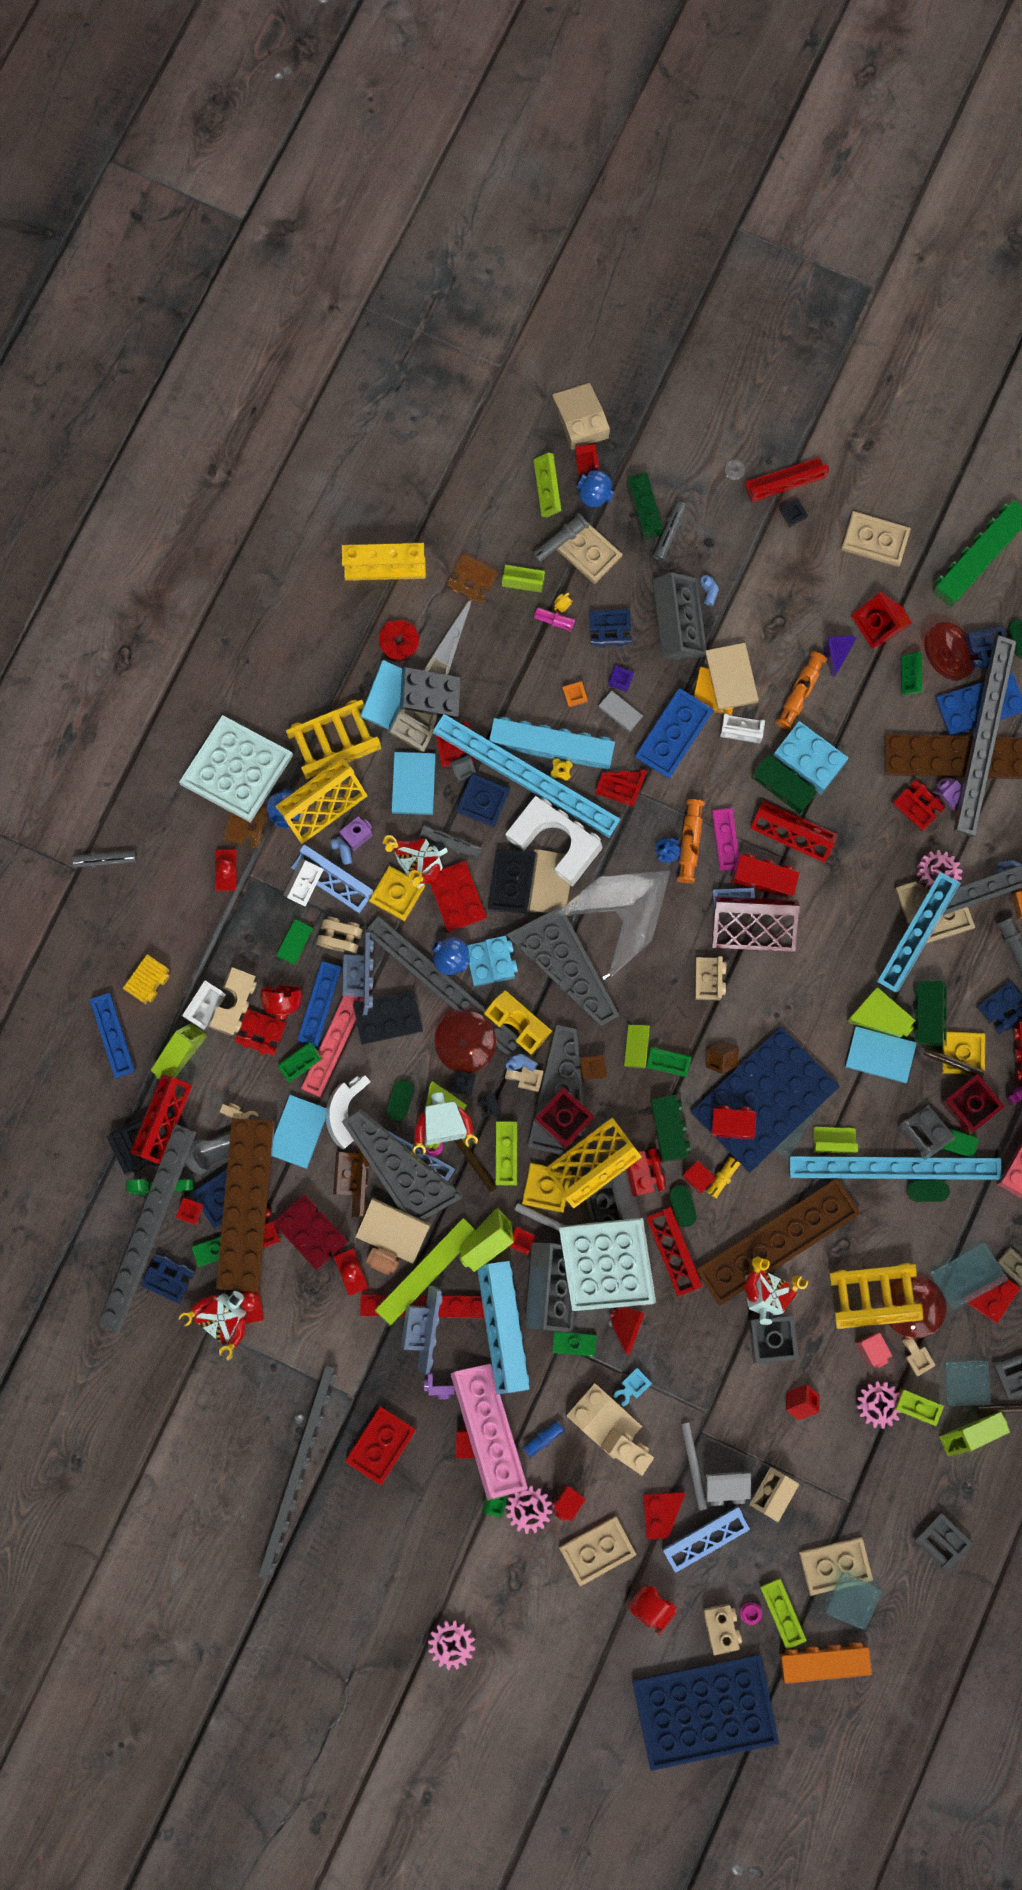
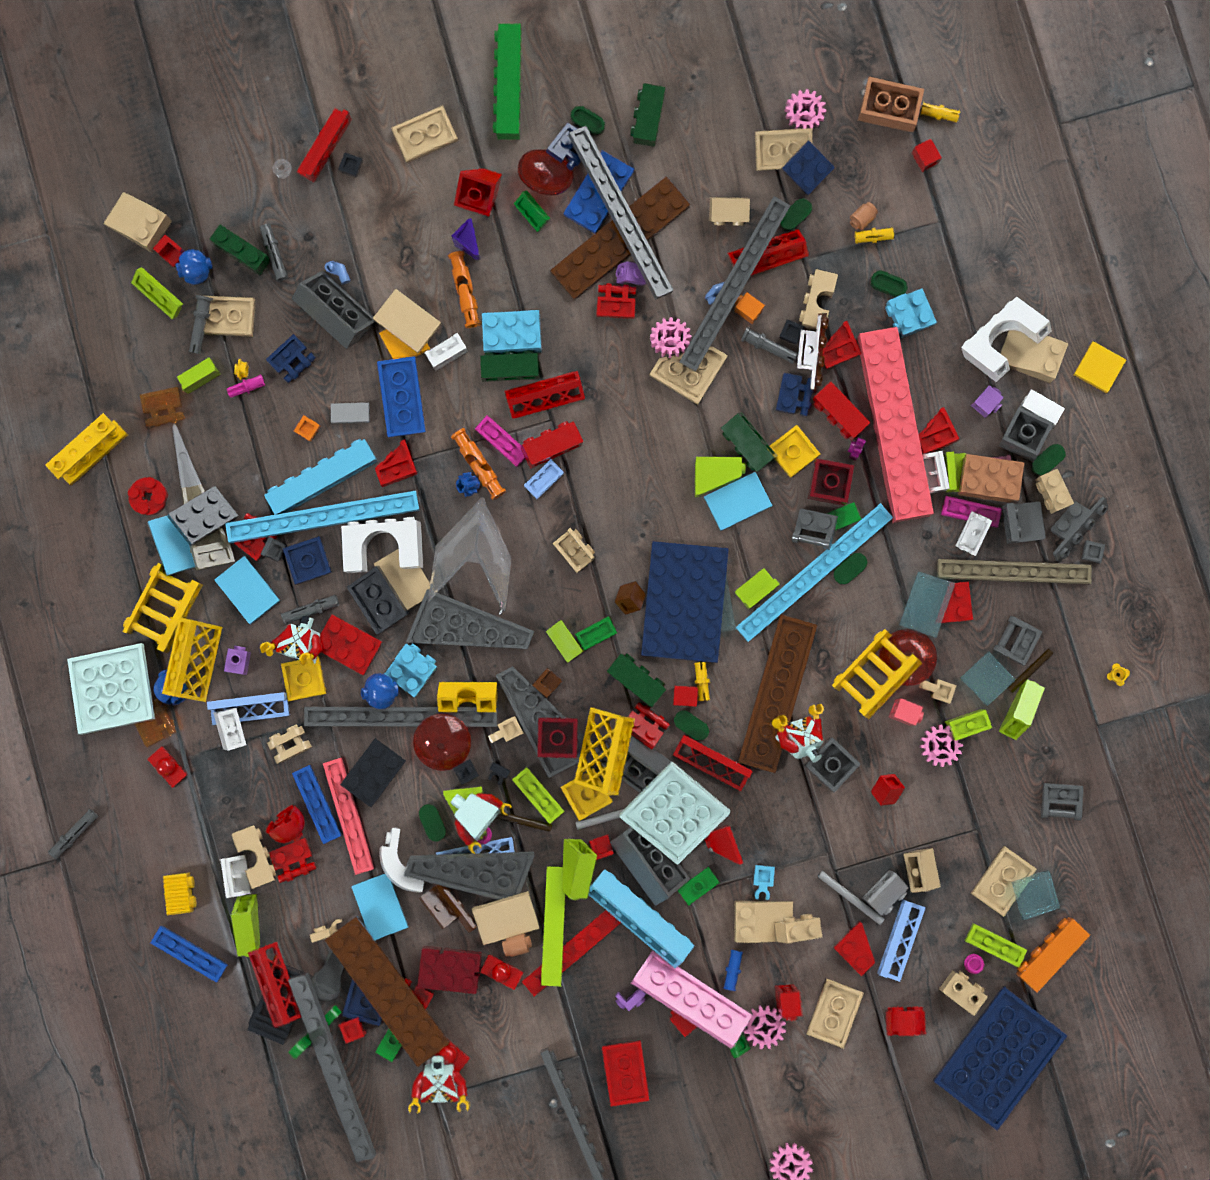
camera: 35 degrees left, 5 degrees up
dark blue plate [141,1253,195,1304] -> none
green tile [276,919,314,966] -> none
green plate [277,1042,323,1083] -> none
medium blue arm [331,837,353,865] -> none
sand blue bracket [342,932,374,1015] -> none
sand blue bracket [401,1286,442,1374] -> none
medium blue arm [505,1054,538,1072] -> none
yellow plate [550,759,573,781] -> none
dark purple tile [608,665,634,692] -> none
red brick [711,1105,756,1140] -> none
fence [712,896,800,952] -> none
medium azure brick [877,872,961,992] -> none
dark brown bar [923,1047,985,1078] -> none

